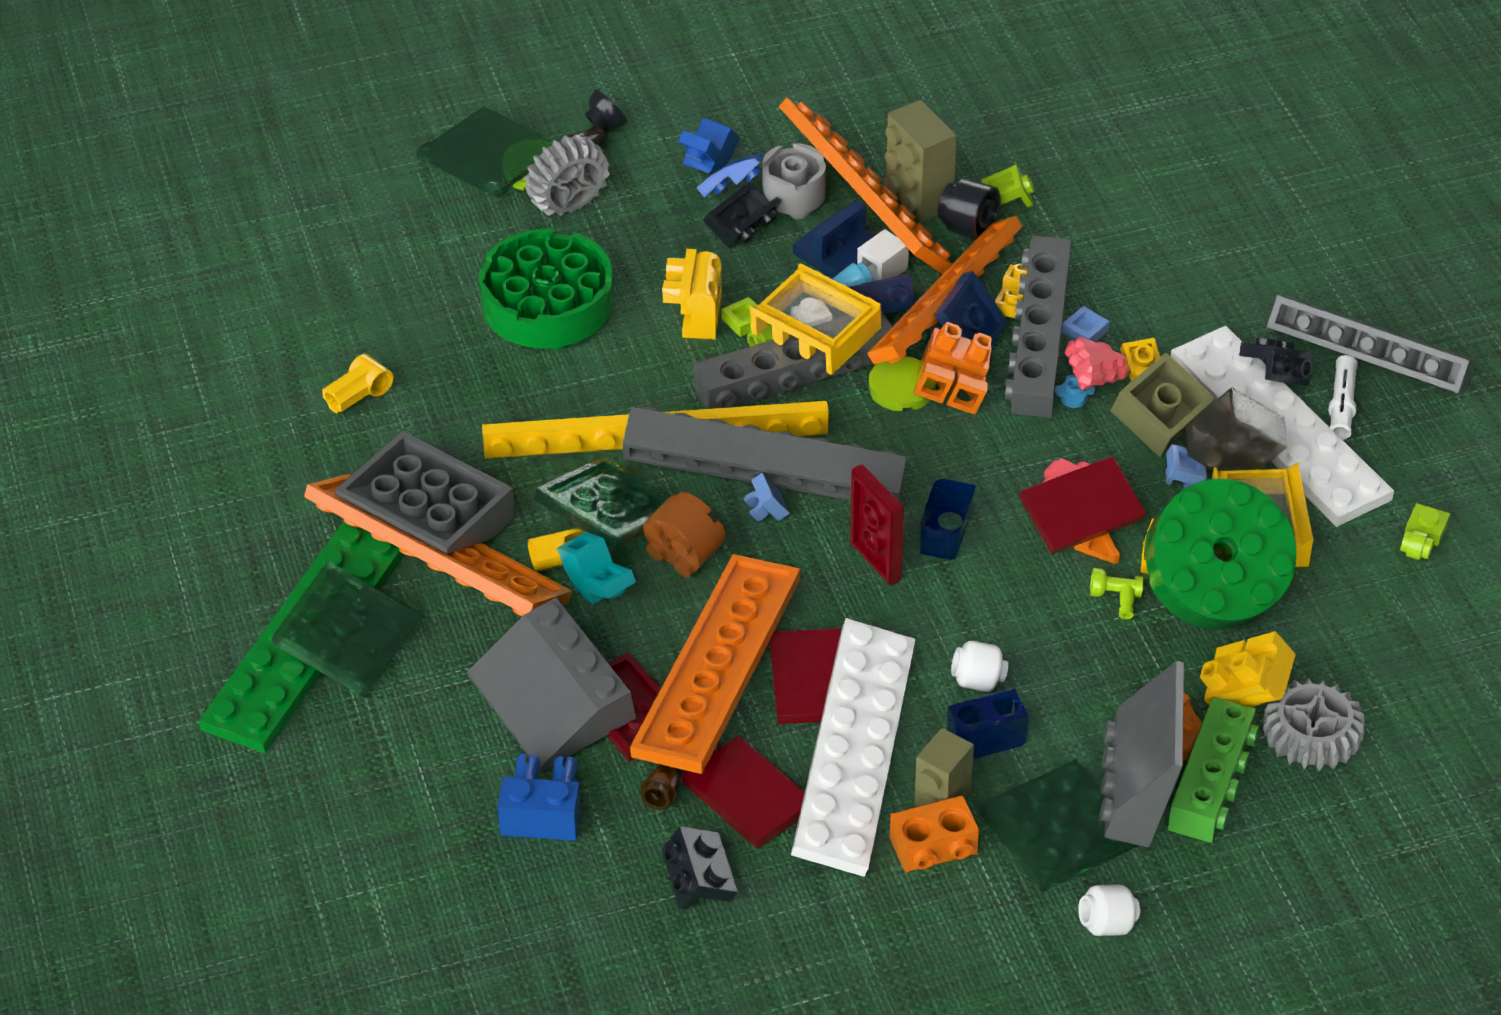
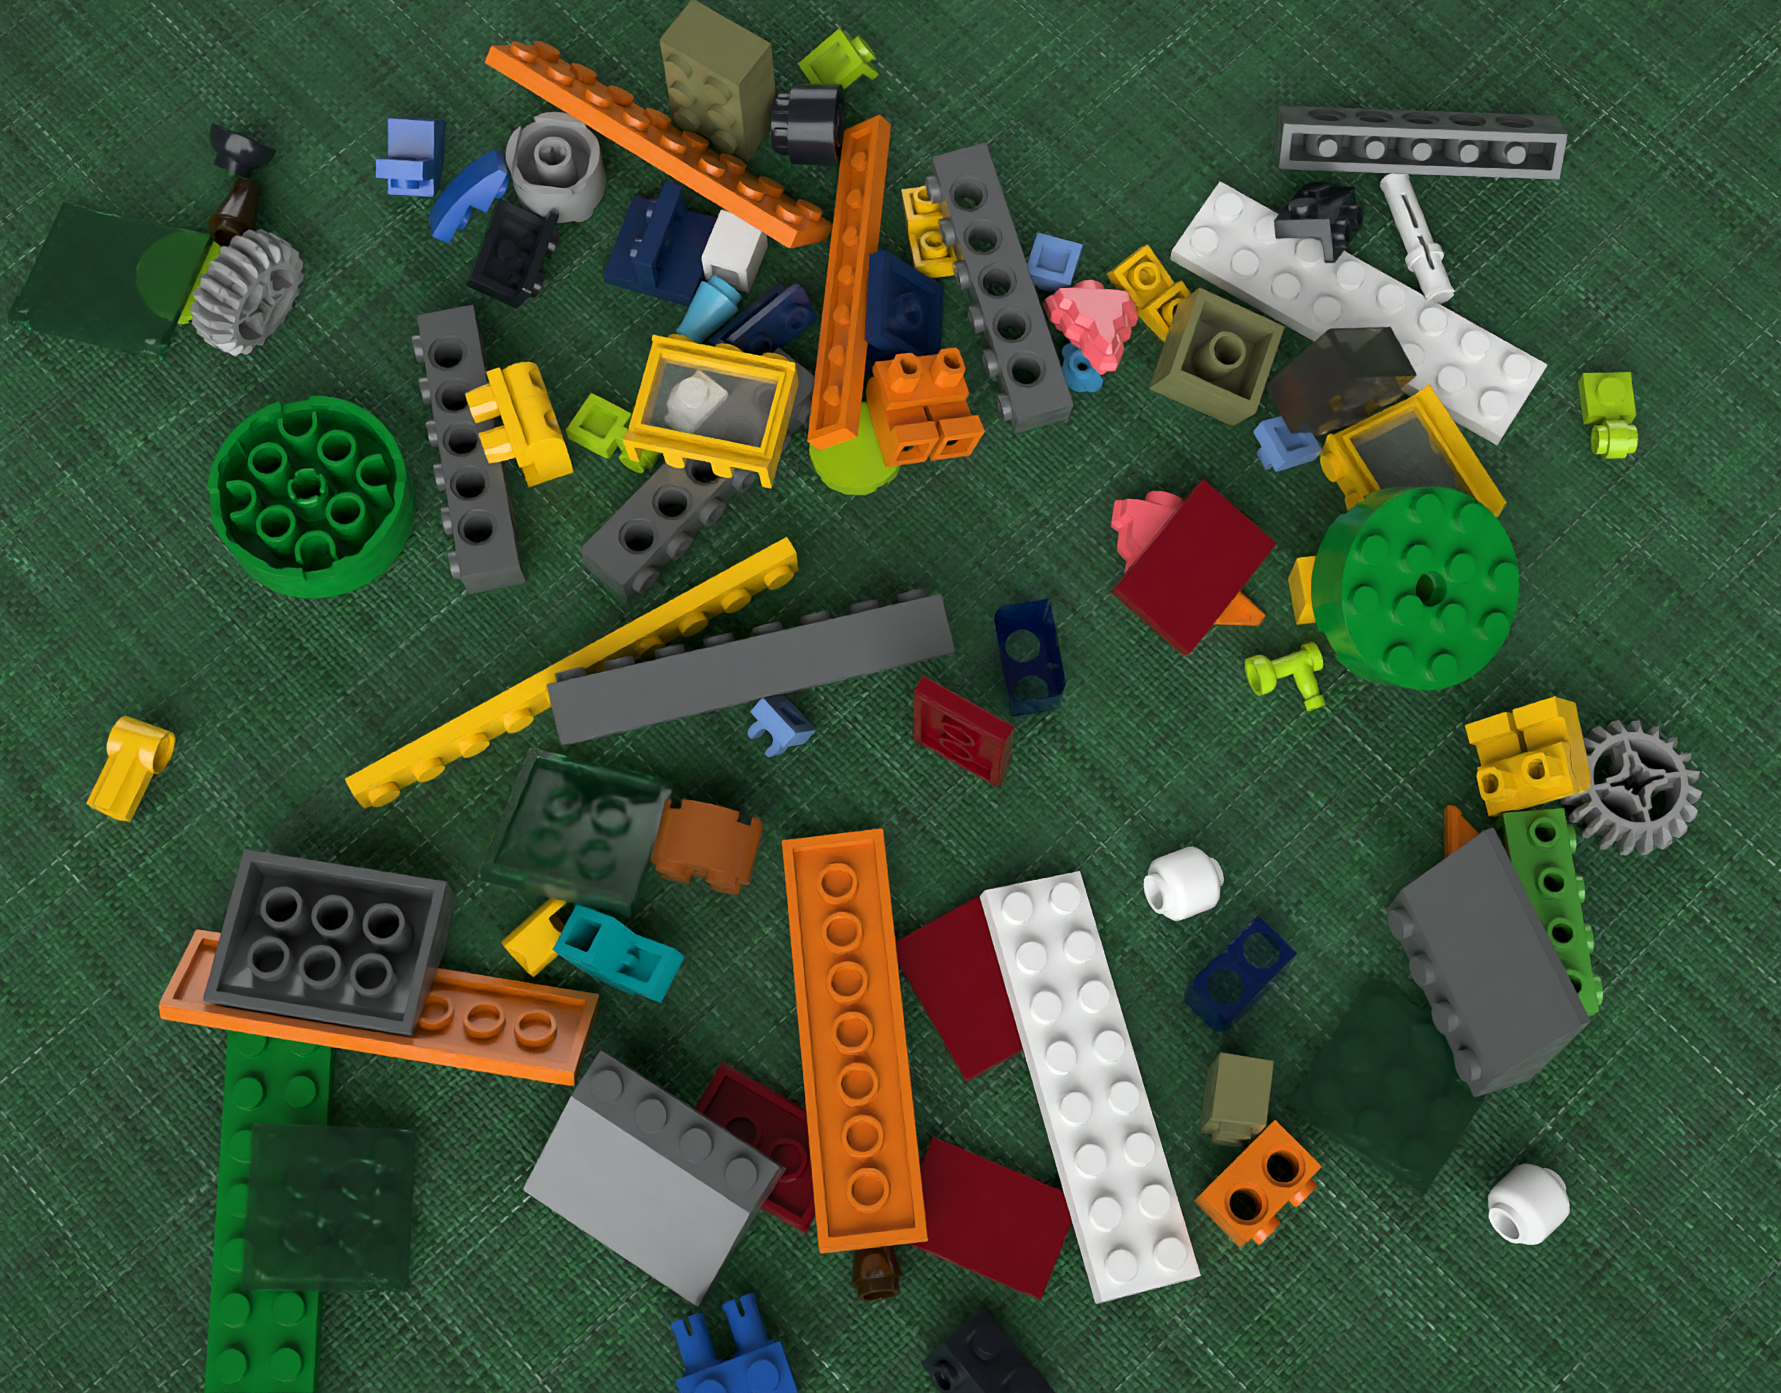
camera: 25 degrees left, 25 degrees up
none -> dark grey brick [412,305,527,594]

